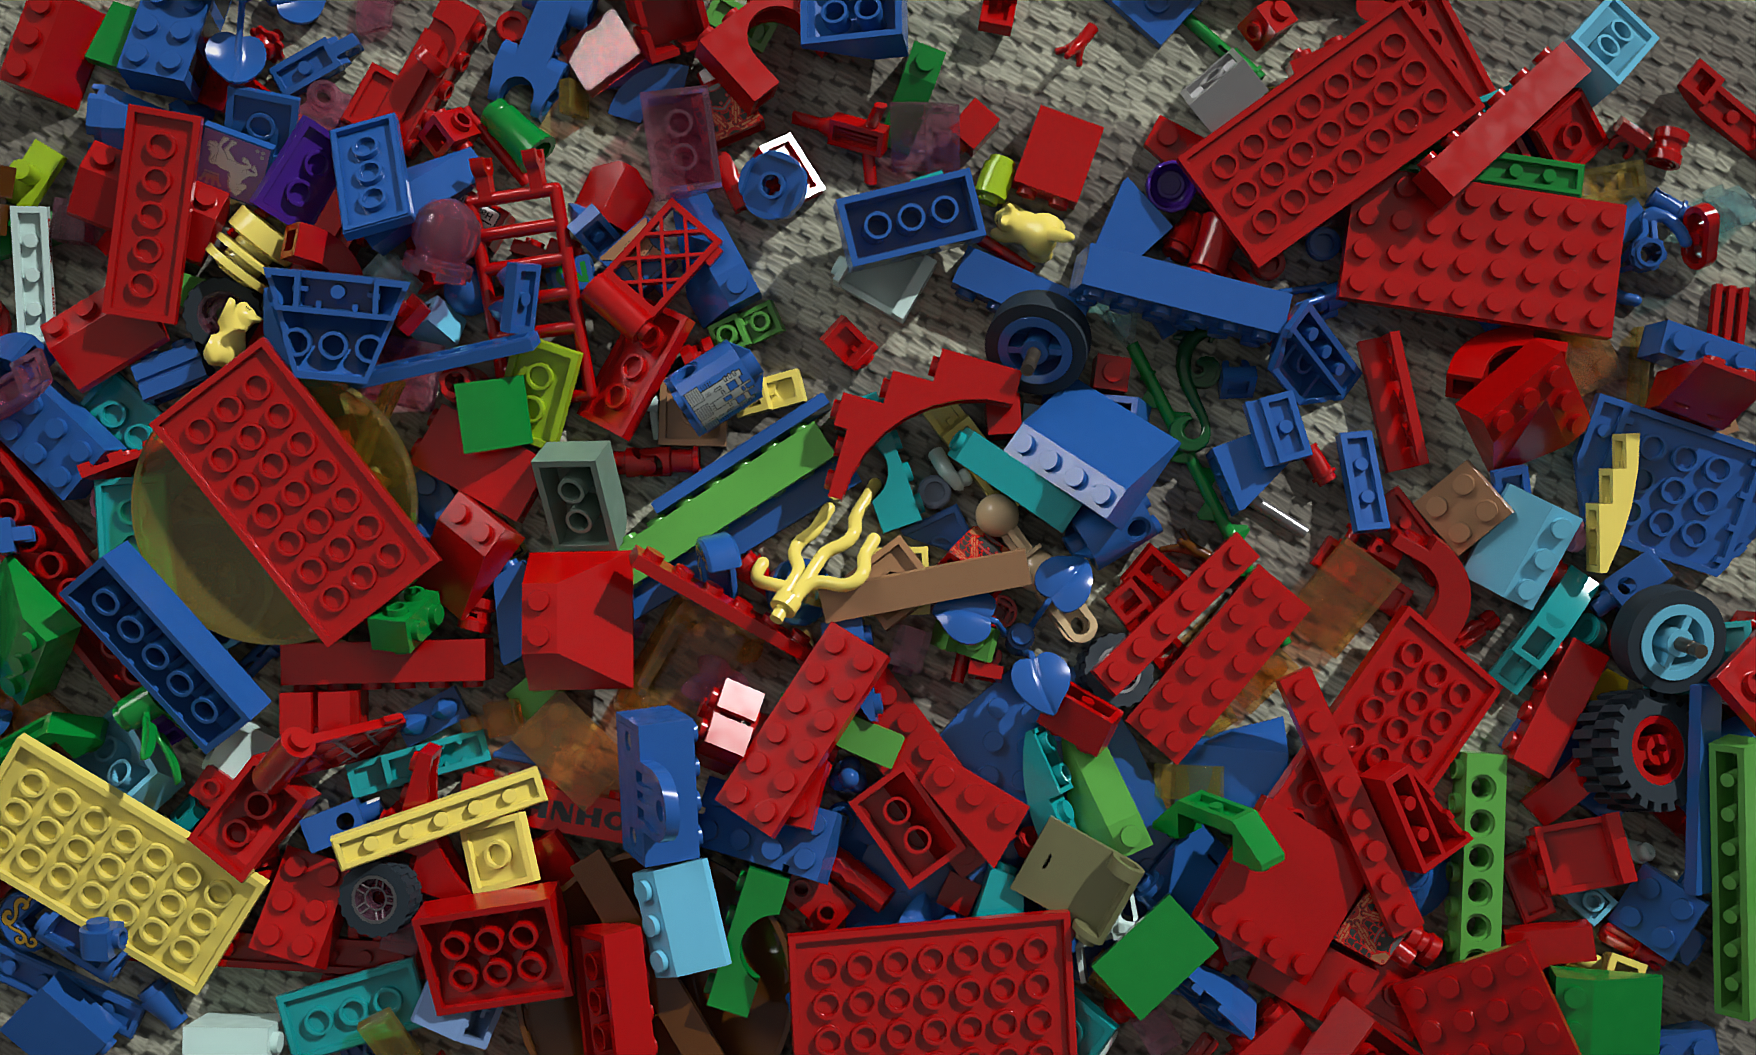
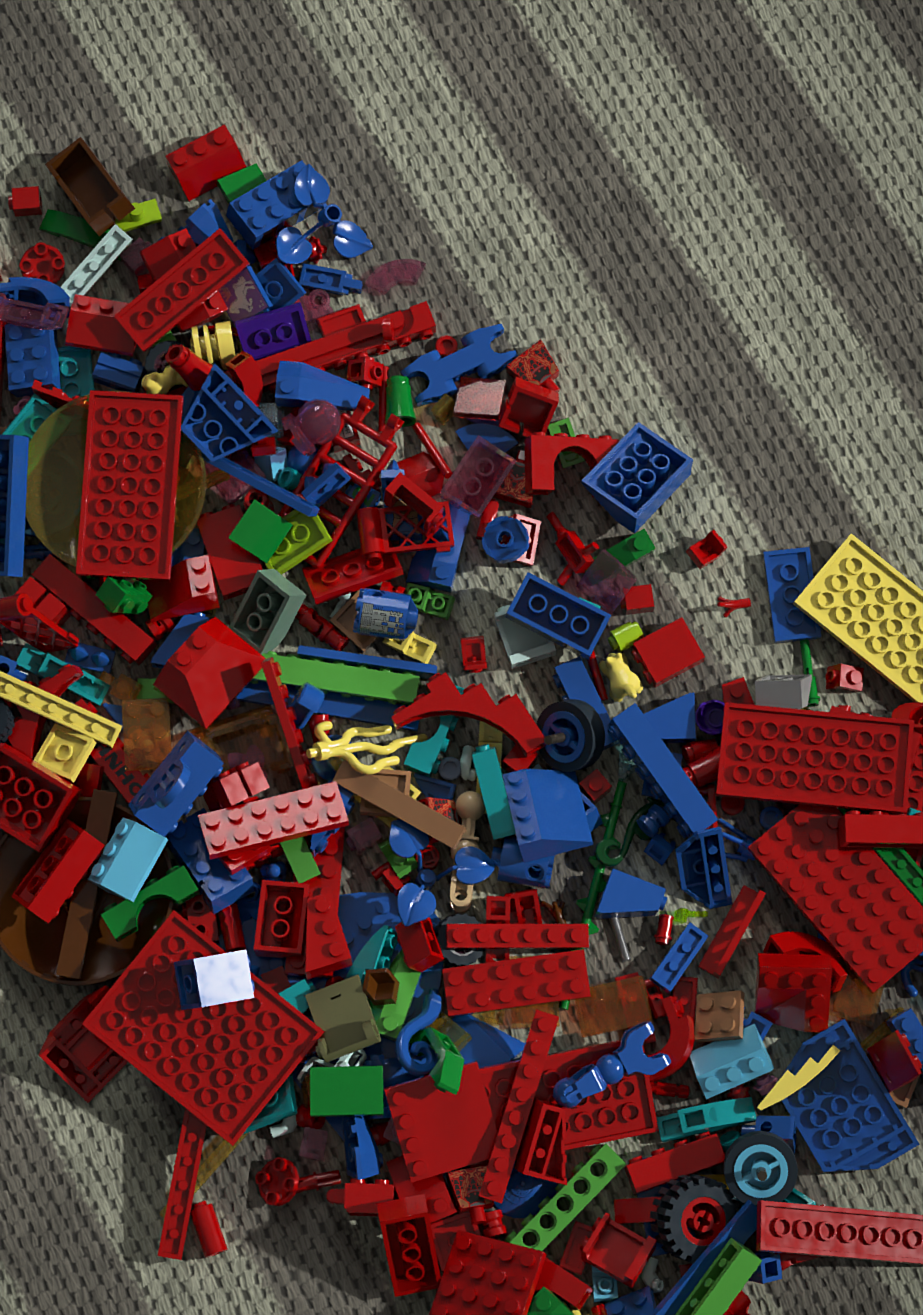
camera: 45 degrees right, 10 degrees down
blue tile [329,112,415,241] -> none
blue plate [1242,390,1313,470] -> none
none -> red plant [165,344,213,391]
none -> slope [174,950,255,1010]
none -> teal tile [278,467,303,491]
none -> reddish brown panel [363,968,399,1006]
none -> red panel [384,472,444,537]
none -> blue plant [395,988,442,1077]
none -> red bar [412,423,453,479]
none -> blue piece [552,1021,671,1108]
none -> blue wheel [637,804,670,837]
none -> clear neon green hand [674,908,708,923]

